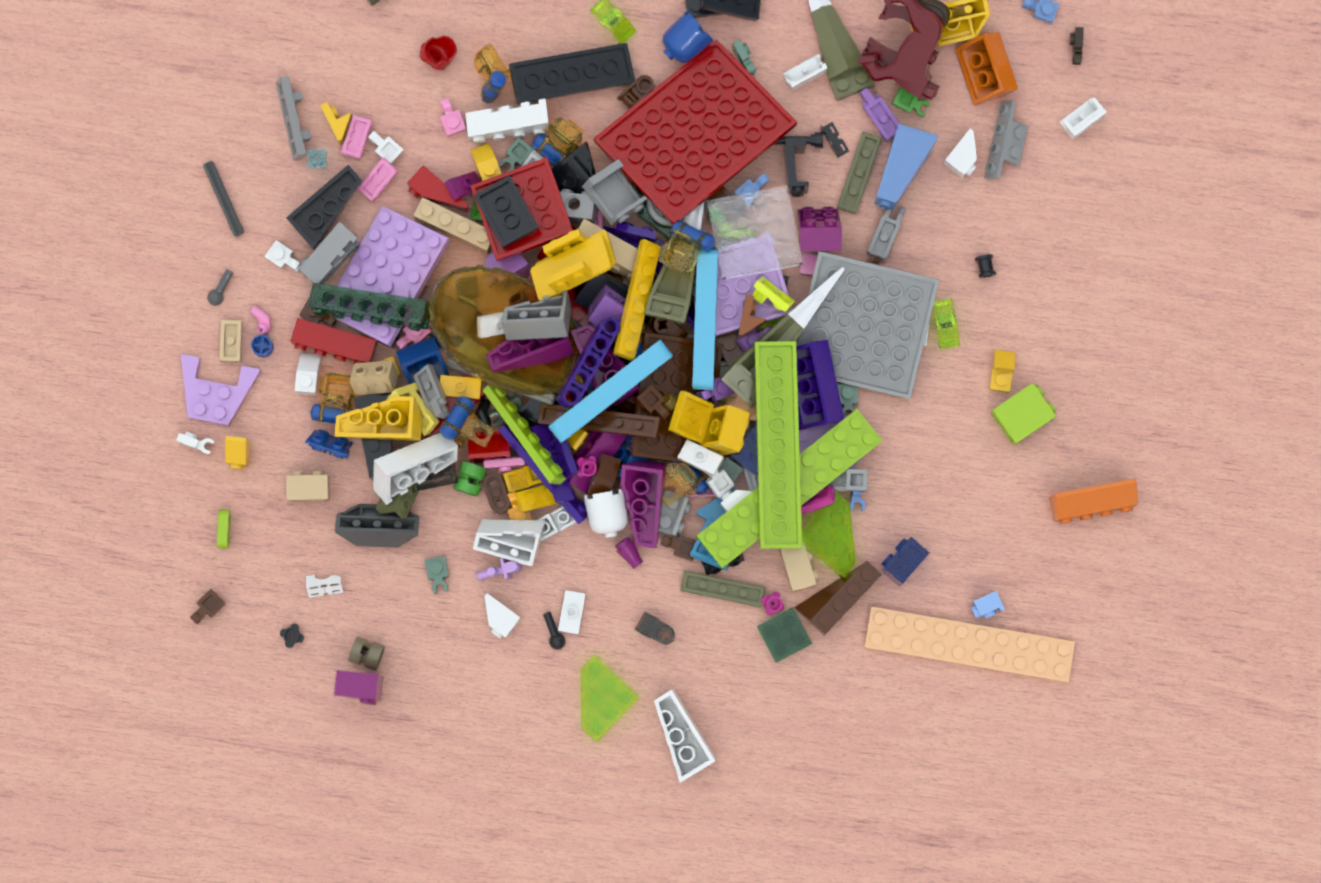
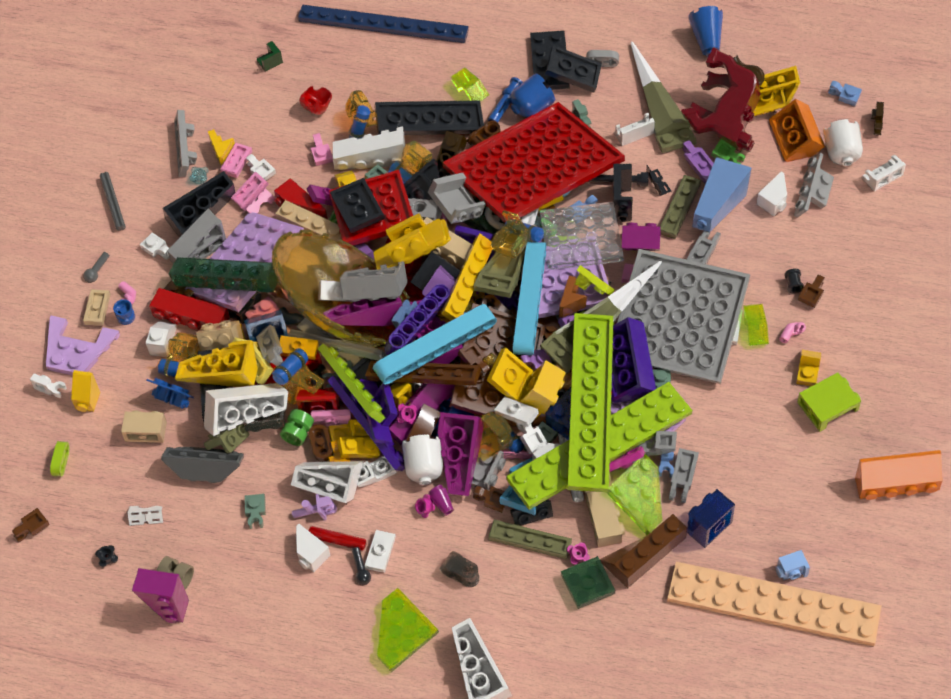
camera: 10 degrees right, 25 degrees down
none -> bright pink piece [242,189,275,213]
none -> red axle [309,526,367,550]
none -> medium blue plate [391,300,418,333]
none -> dark pink plate [415,494,435,518]
none -> dark brown slope [436,131,467,178]
none -> blue pin [487,77,523,122]
none -> light grey hinge [669,448,699,503]
none -> bright pink arm [779,322,806,344]
none -> reddish brown plate [798,274,825,308]
none -> white cylinder [823,119,863,166]

